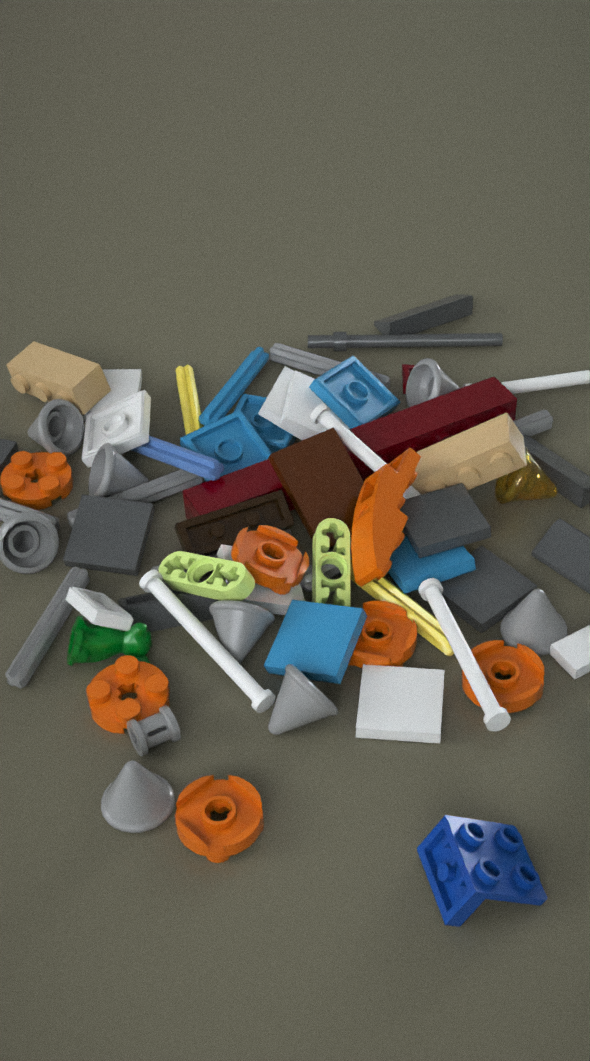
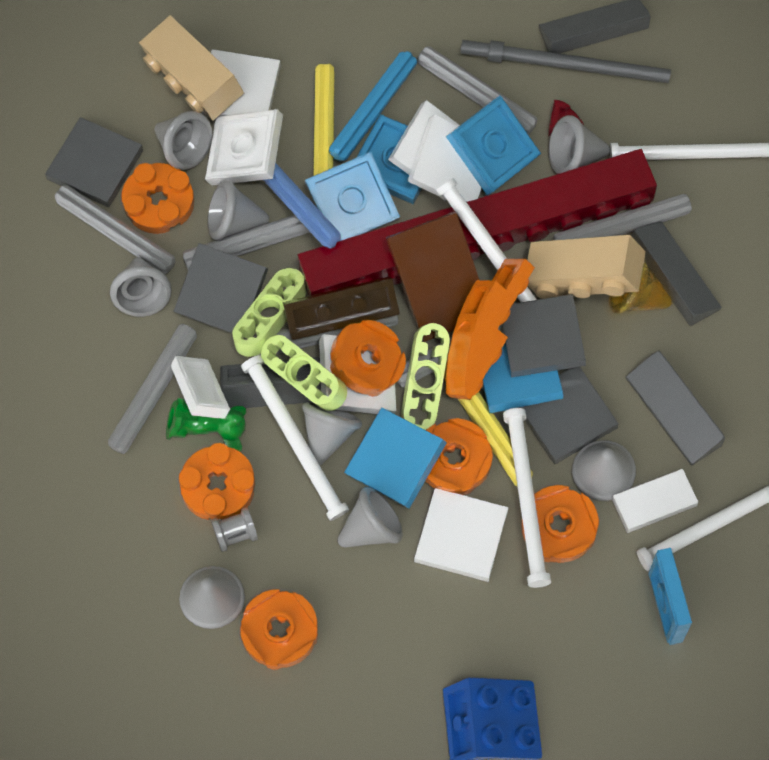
camera: 10 degrees right, 25 degrees up
none -> yellowish green beam [232,268,306,357]

